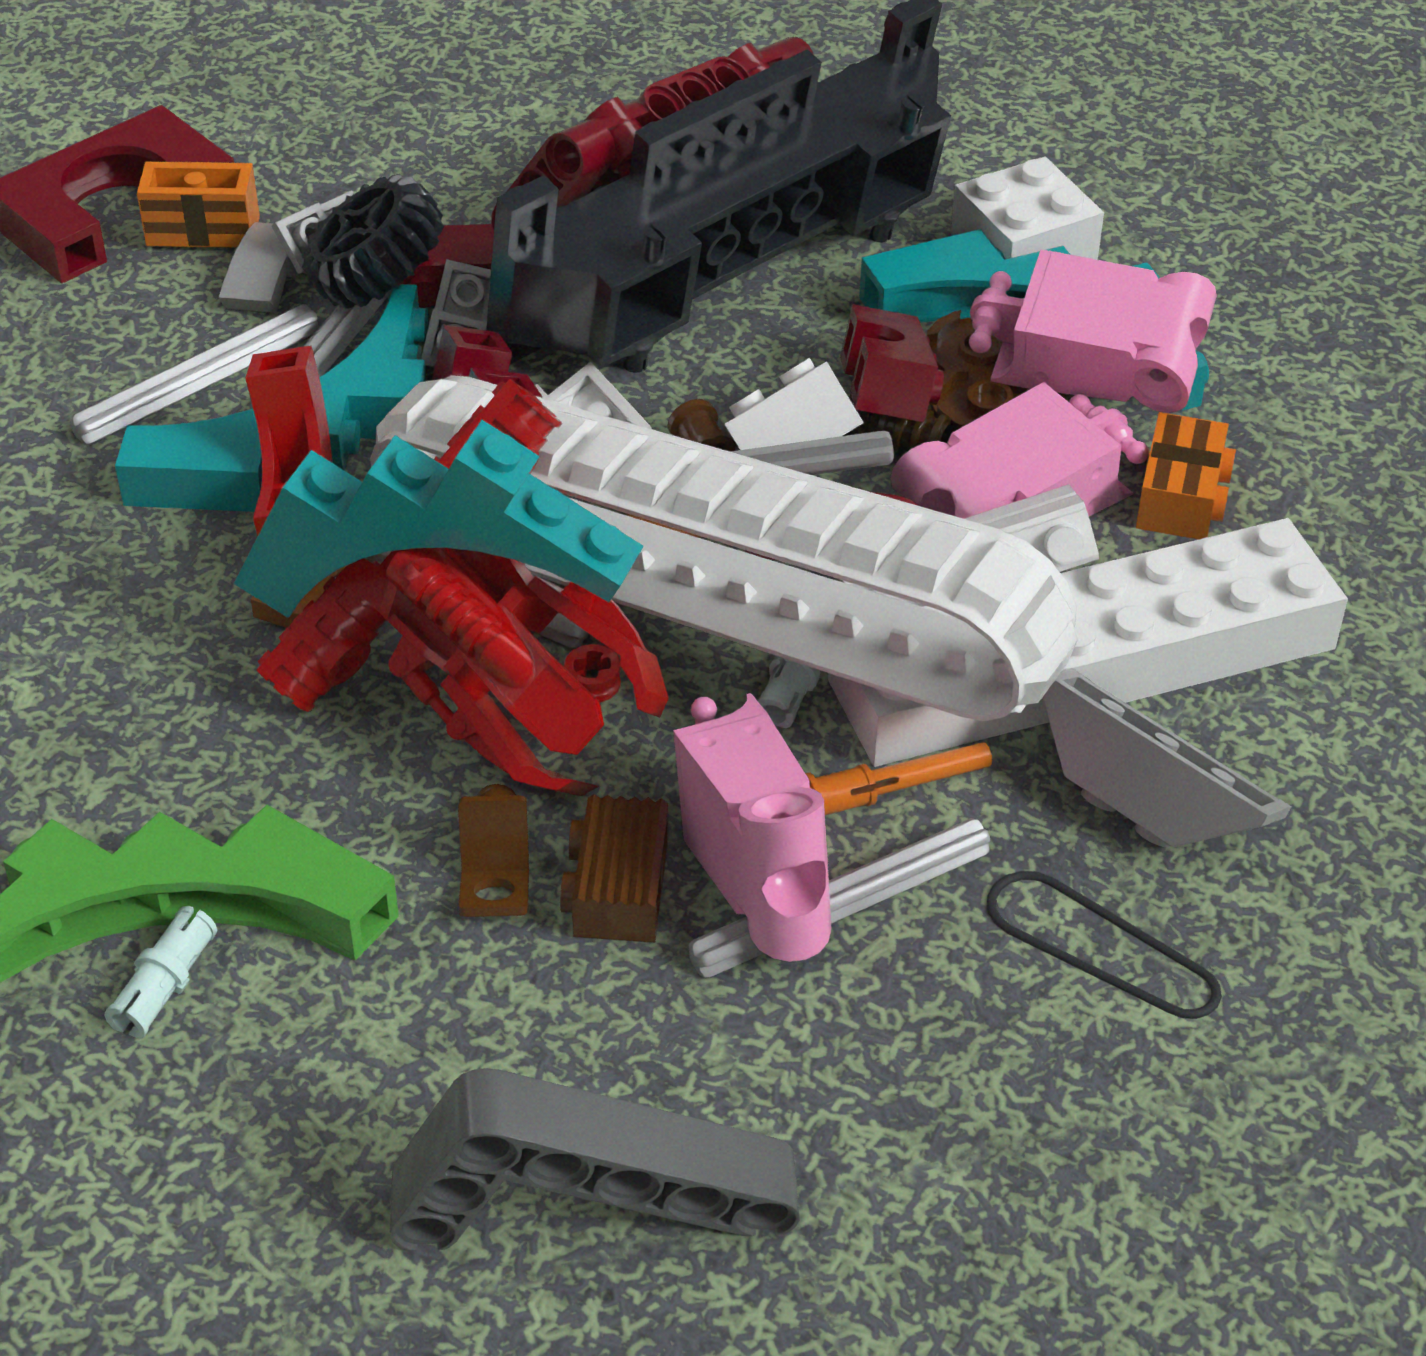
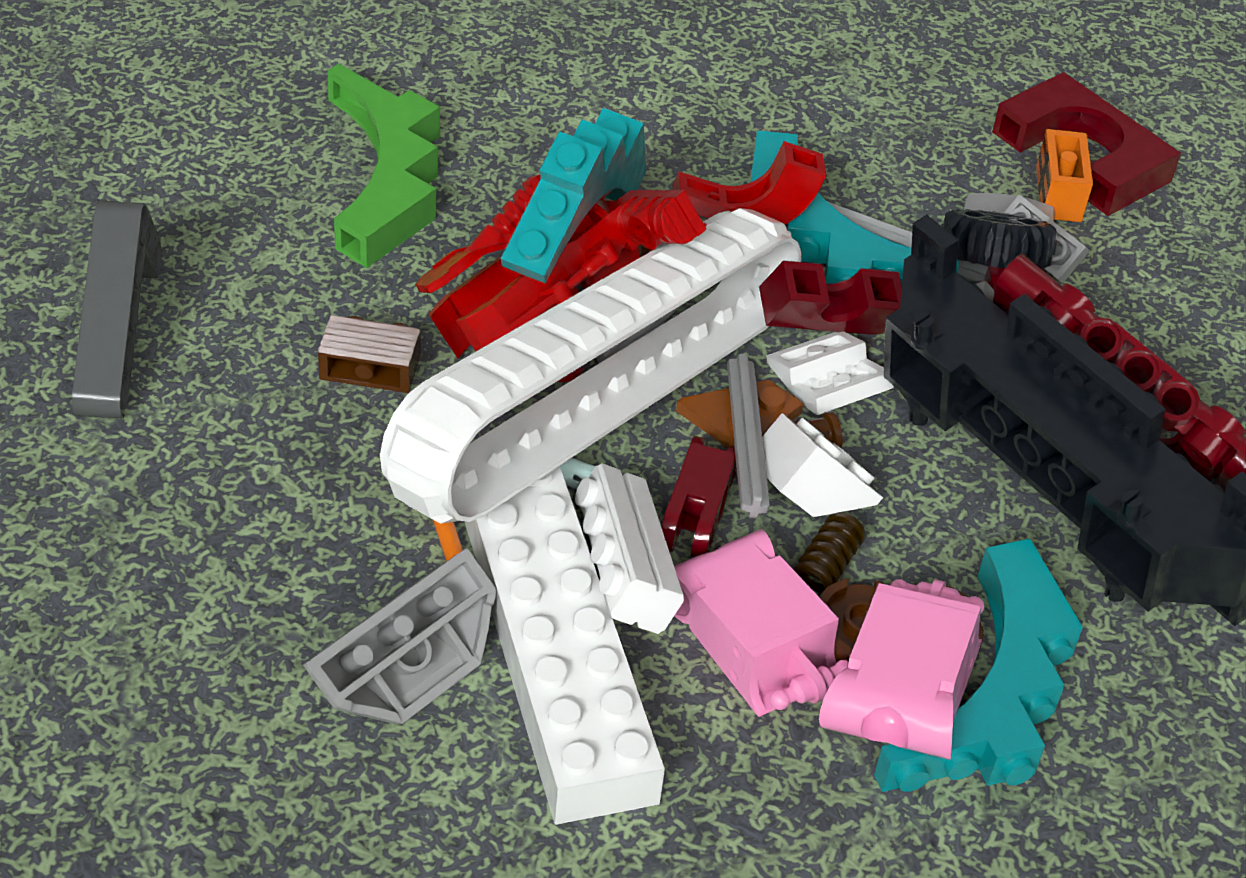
camera: 90 degrees right, 0 degrees up
axle [70,304,319,445] -> none
light aqua pin [104,906,217,1039] -> none
reddish brown bracket [458,784,530,917] -> none
bright pink piece [673,693,831,962] -> none
light grey axle [689,818,991,978] -> none
dark red arch [840,304,944,422] -> none
white brick [951,157,1104,260] -> none
black piece [987,871,1222,1019] -> none
orange brick [1136,412,1236,540] -> none

